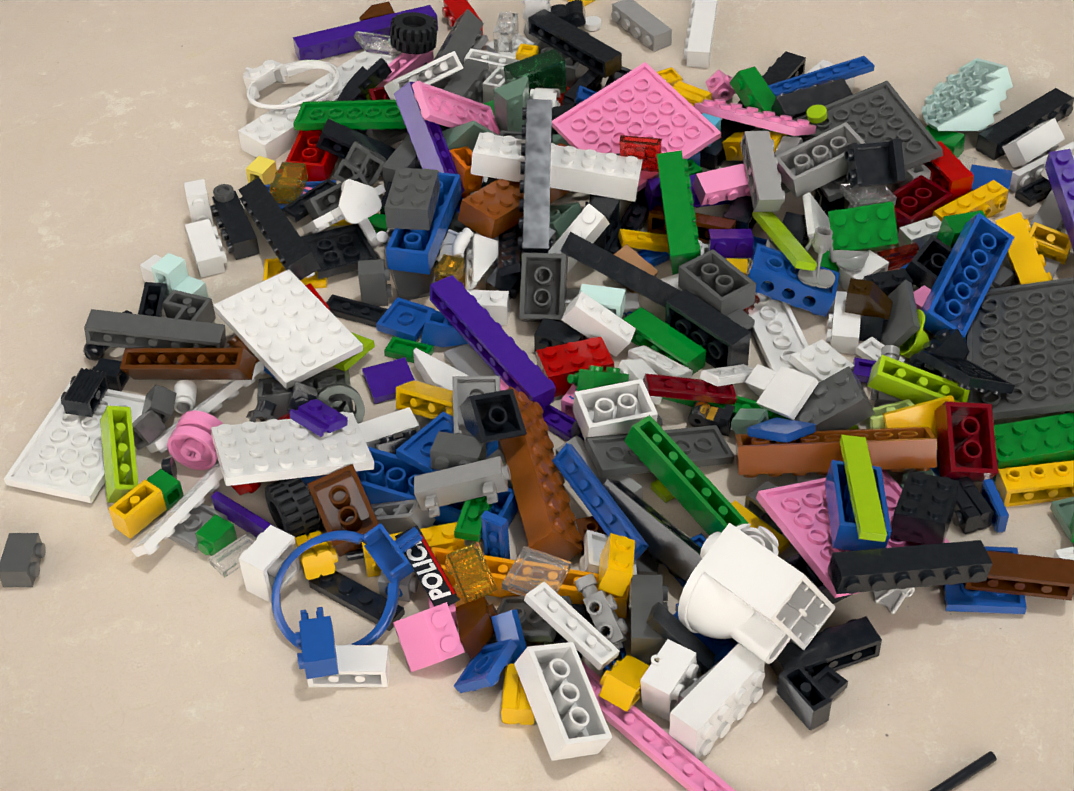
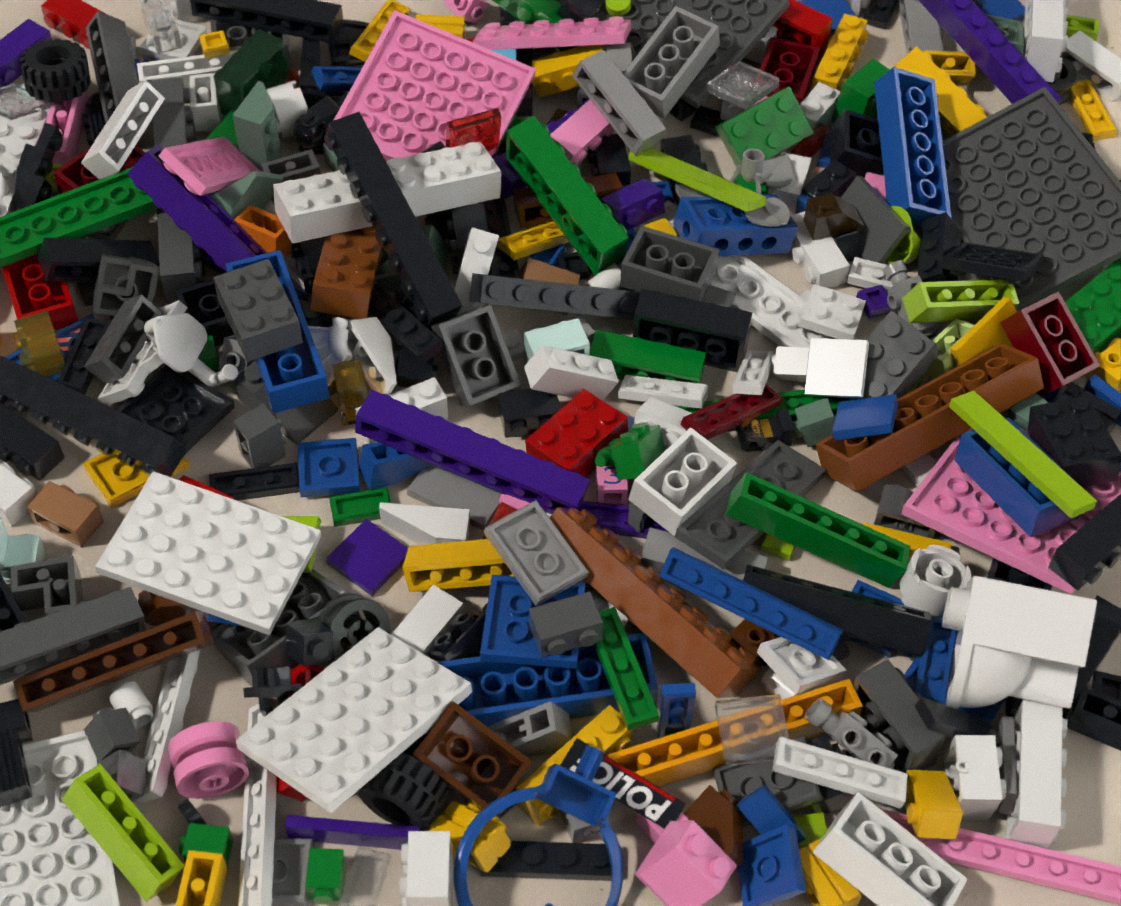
camera: 35 degrees left, 10 degrees up
dark purple plate [290,399,348,437] -> none
light grey brick [414,456,511,518] -> none
clear yellow brick [445,541,498,604] -> none
black slope [459,389,527,444] -> none
yellow brick [598,533,635,597] -> none
white tile [803,192,830,251] -> none
black panel [844,139,906,188] -> none
none -> medium nougat brick [27,481,103,548]
none -> black plate [558,252,589,280]

